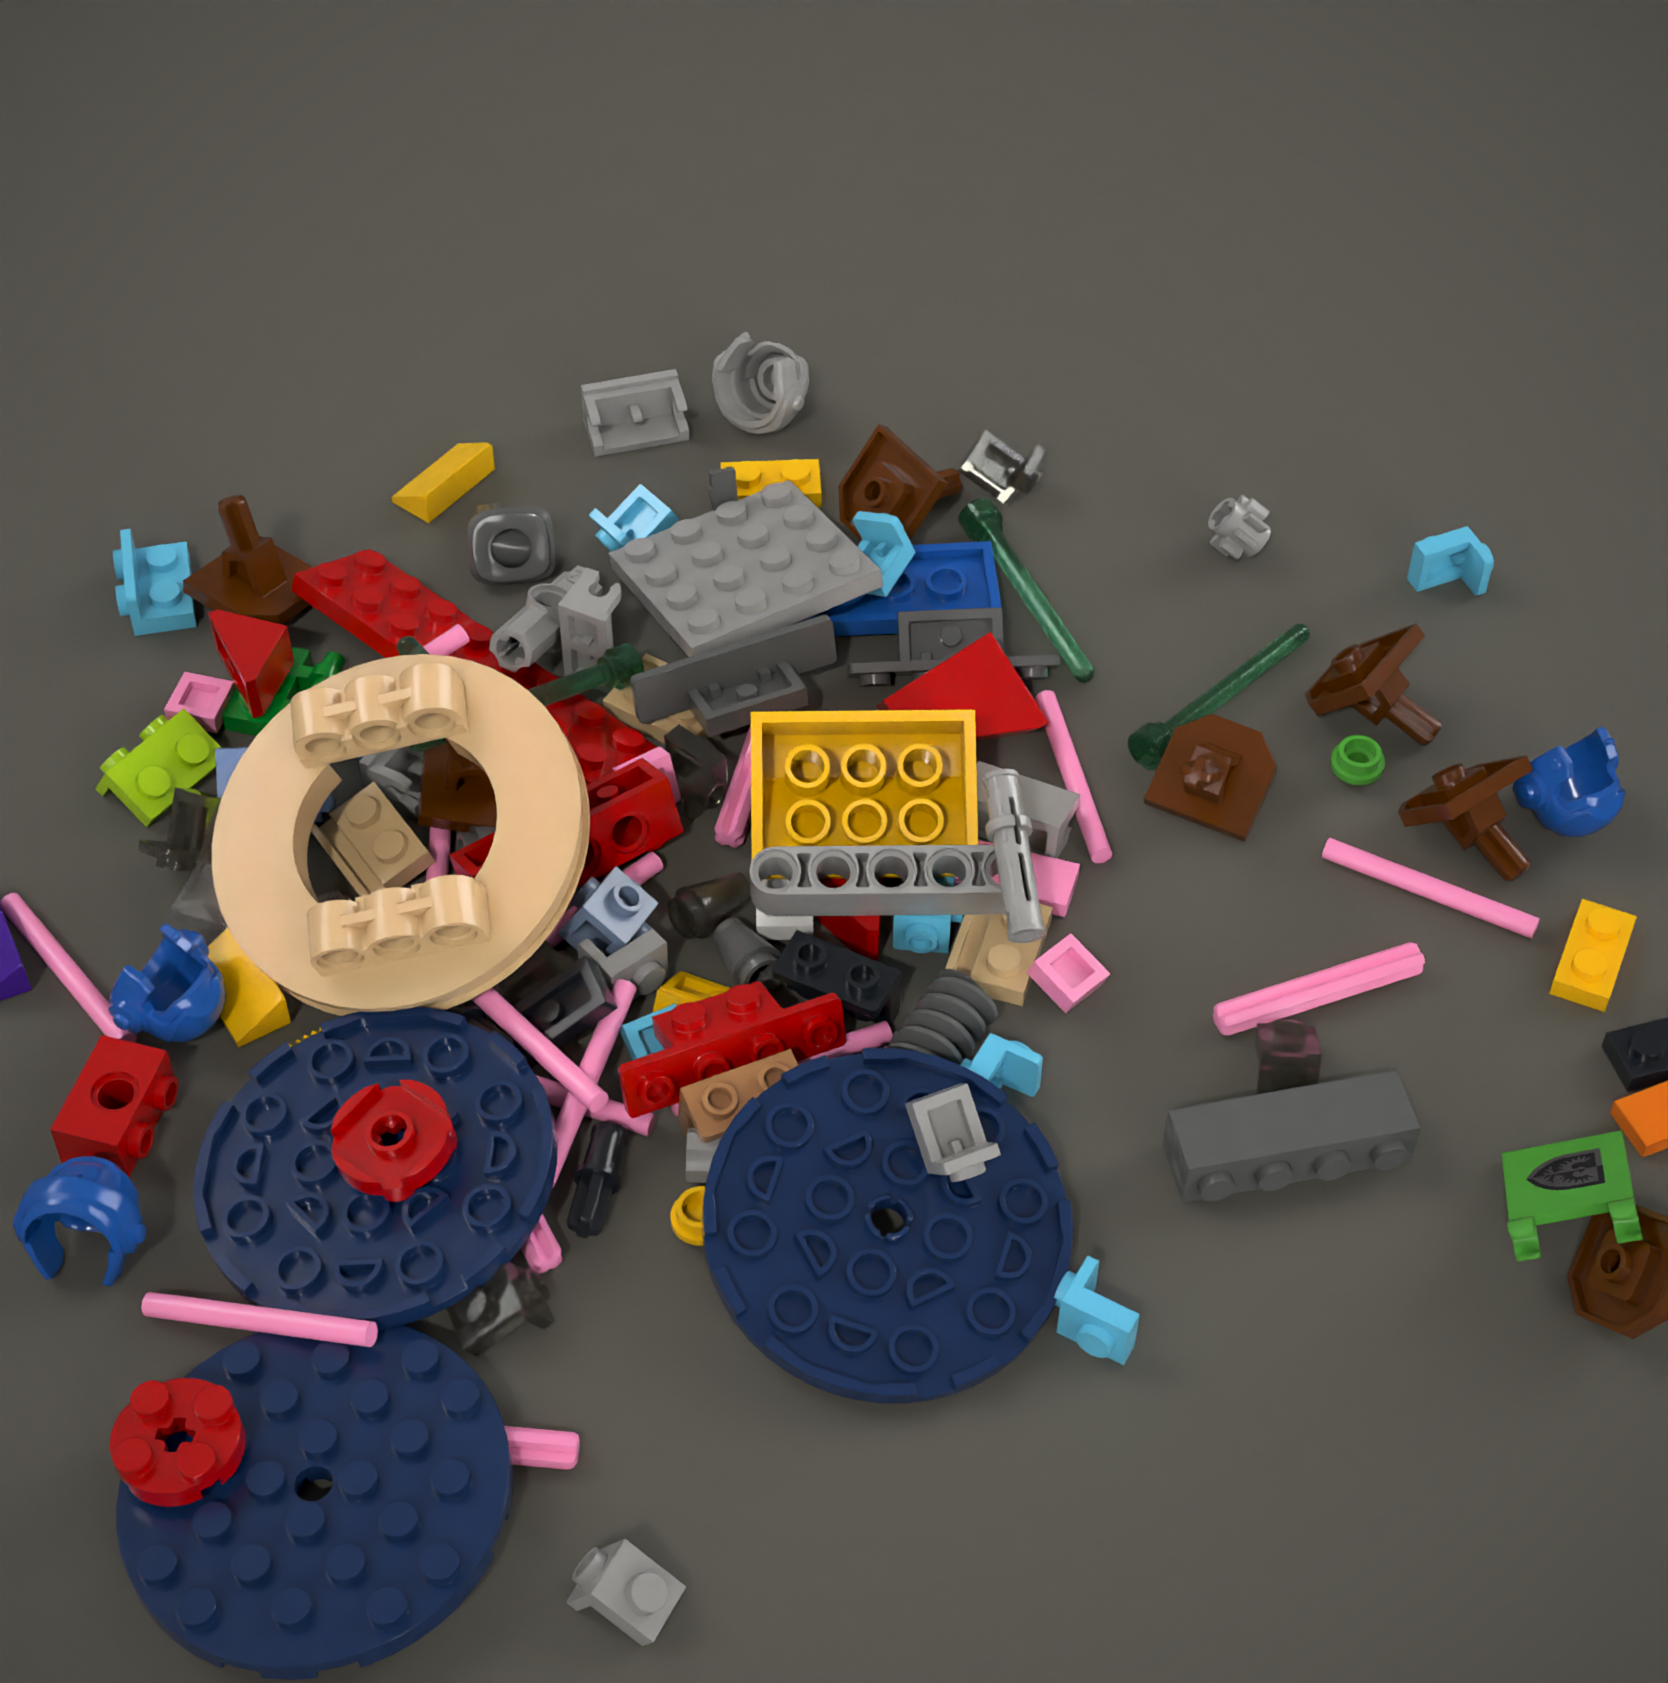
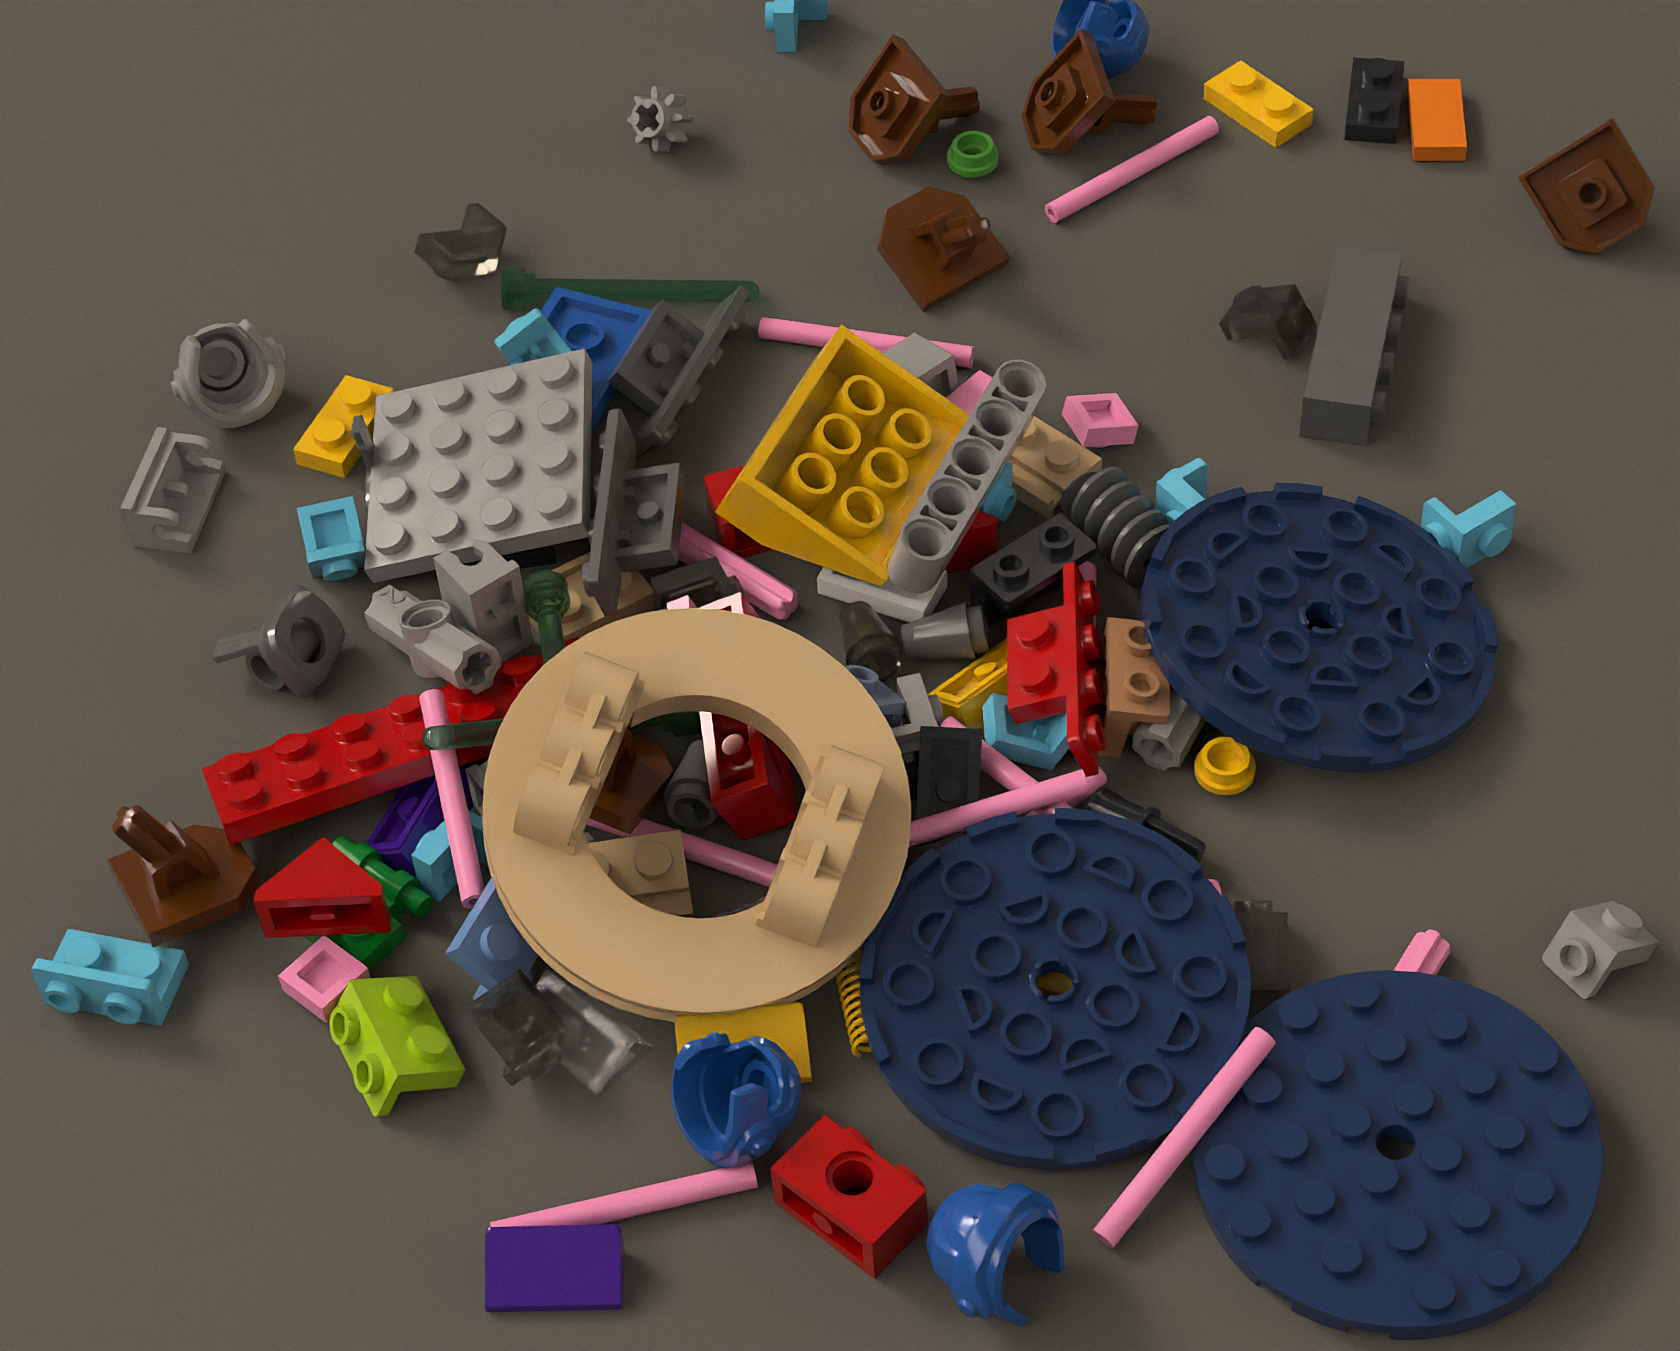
camera: 60 degrees left, 0 degrees up
red plate [109,1378,246,1507] -> none
red plate [331,1080,458,1202] -> none
yellow slope [391,442,495,523] -> none
reddish brown piece [838,424,963,541] -> none
red slope [876,632,1048,741] -> none
light grey bracket [905,1083,1001,1182] -> none
light grey pin [982,768,1046,943] -> none
clear green piece [1128,623,1310,770] -> none
bright pink axle [1212,942,1425,1036] -> none
bright green flag [1501,1130,1643,1262] -> none

